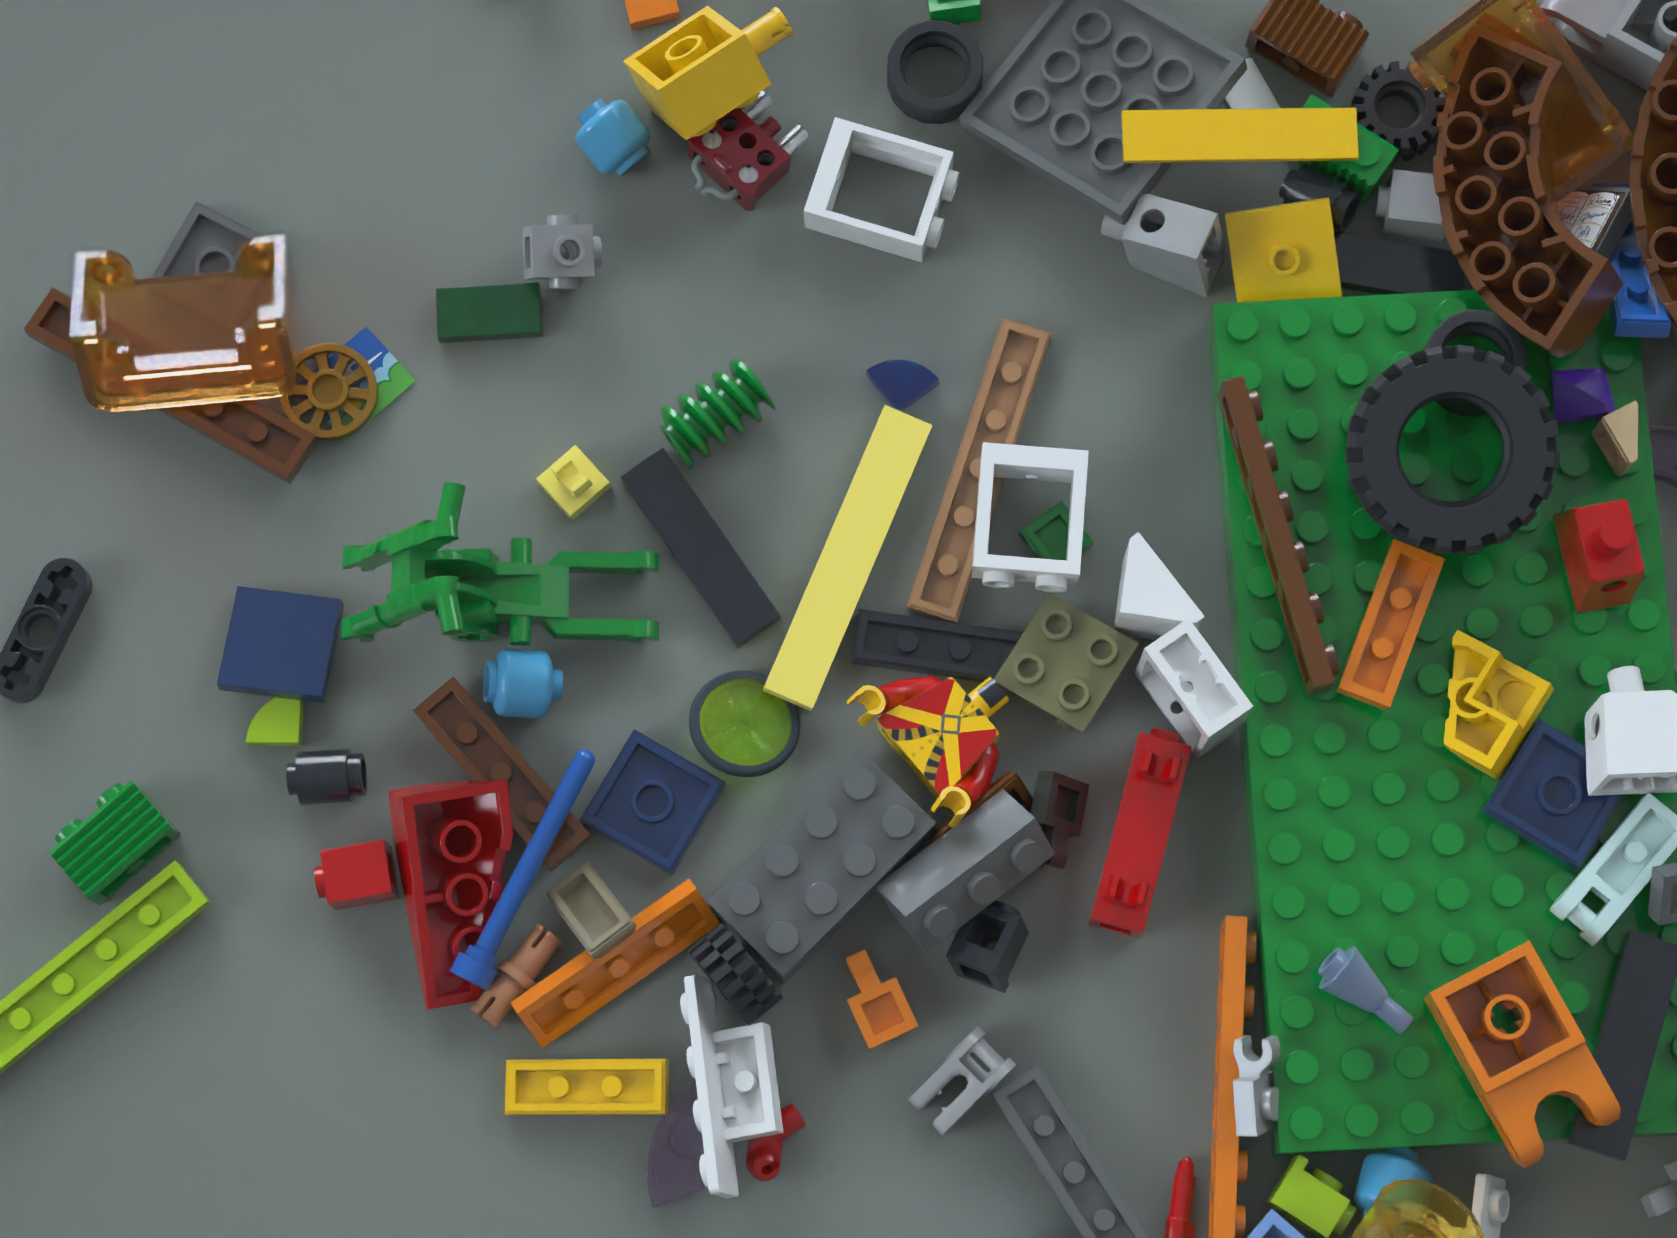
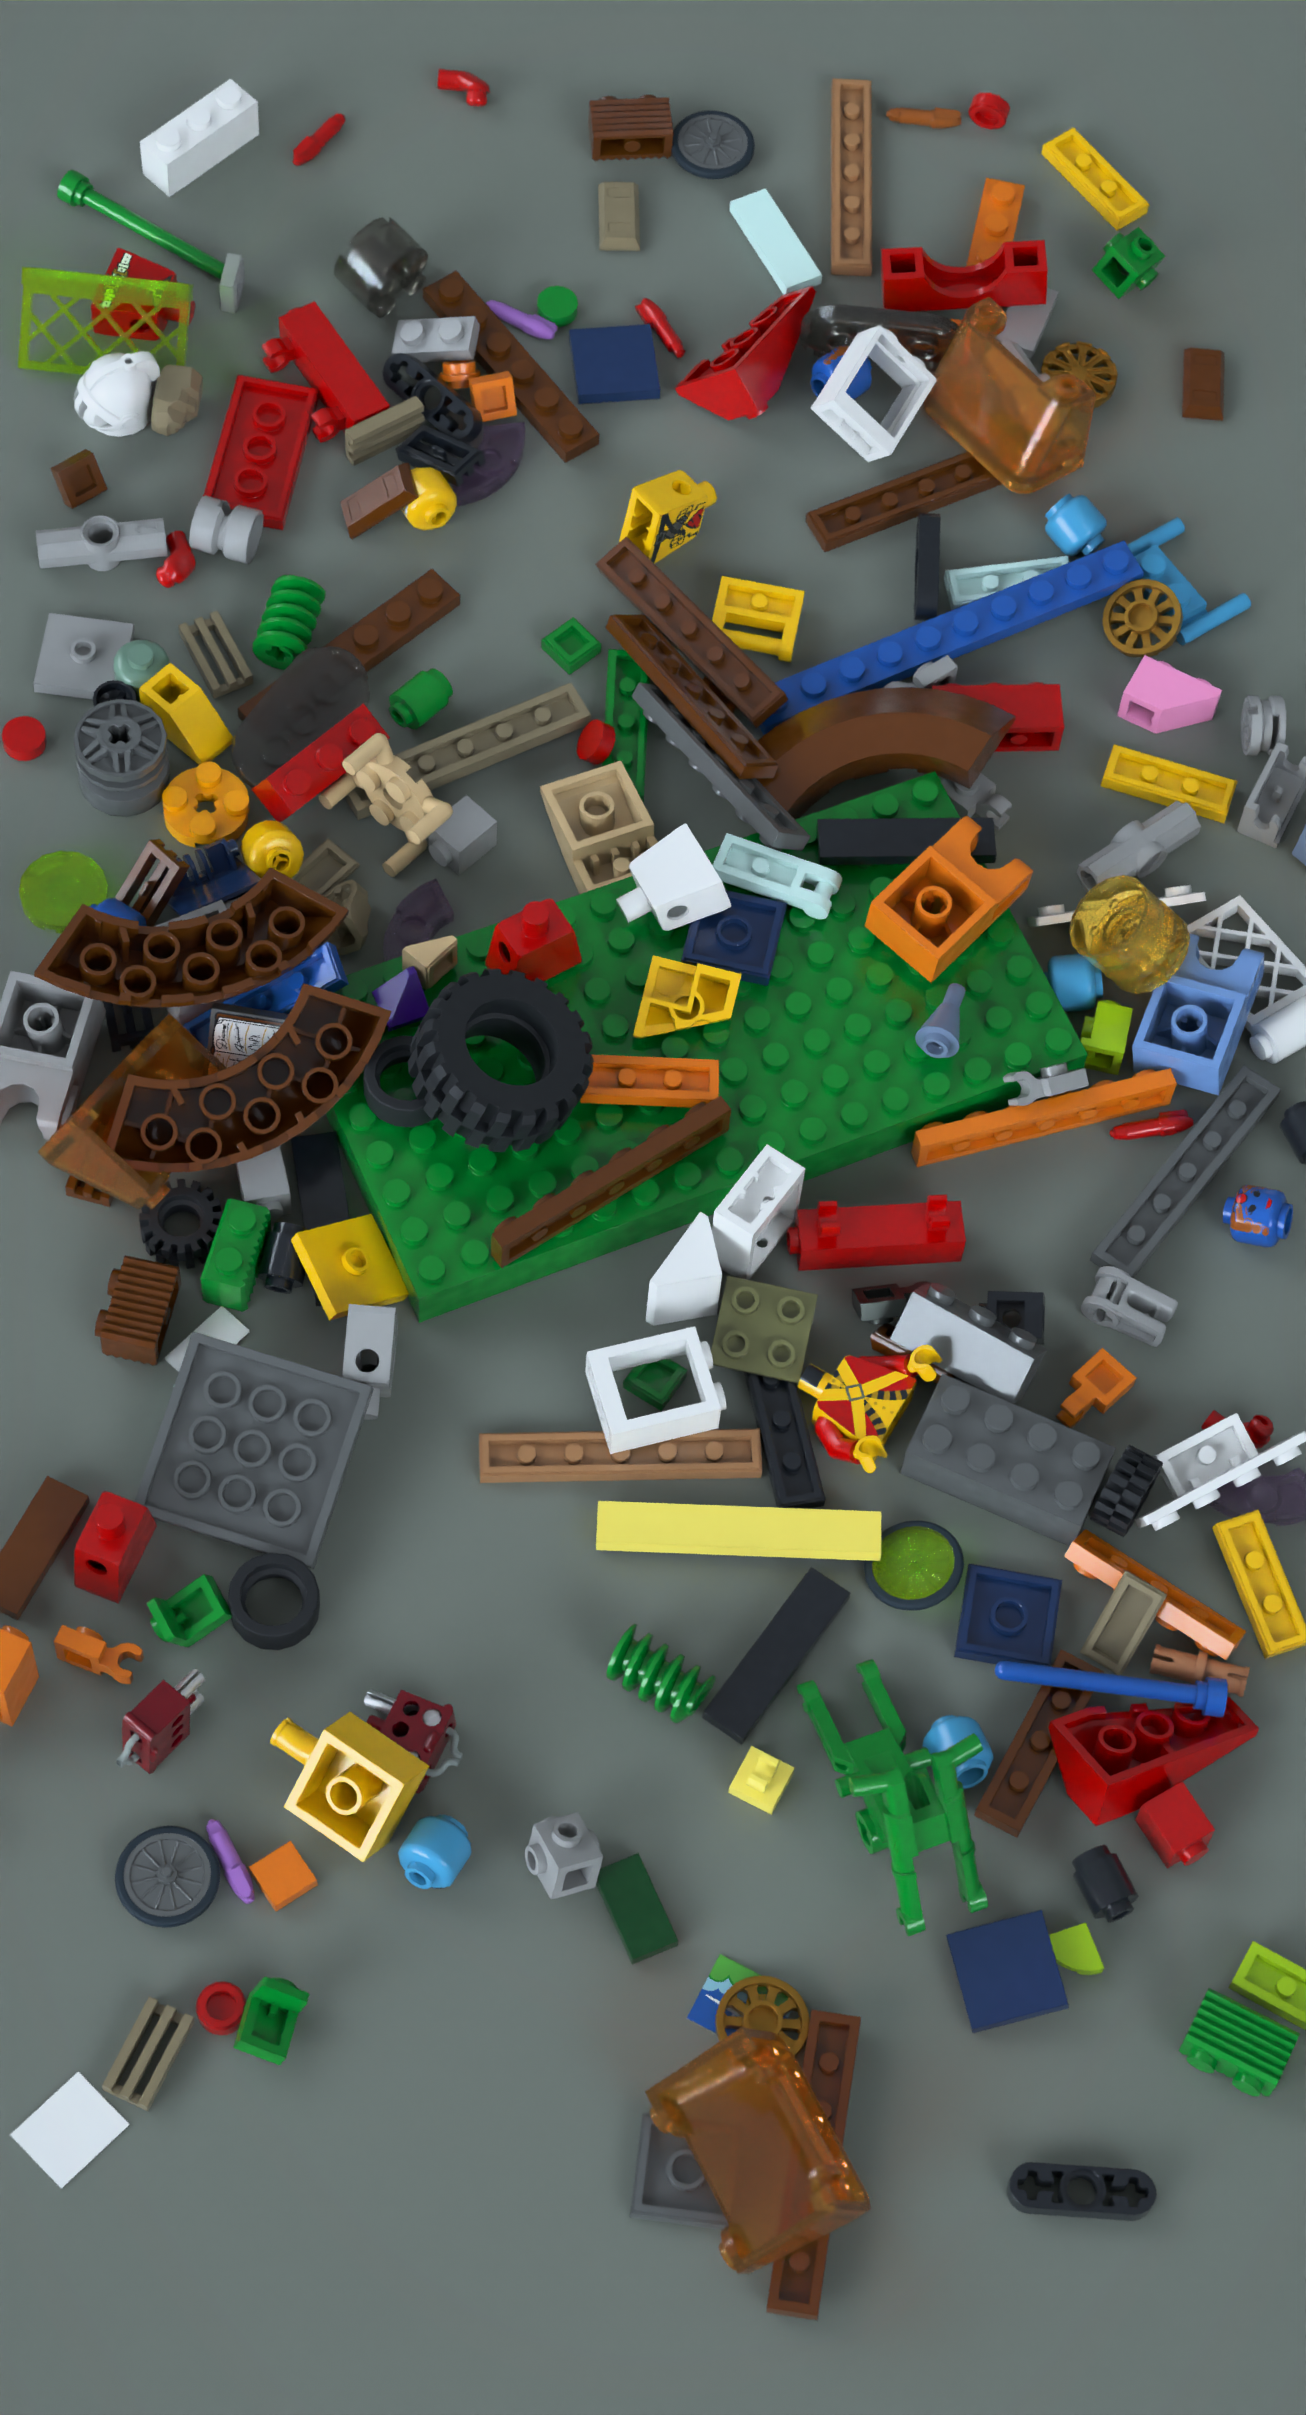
camera: 120 degrees left, 15 degrees down
white window [804,117,960,263] -> none
clear blue tile [866,360,939,412] -> none
yellow piece [1121,108,1359,163] -> none

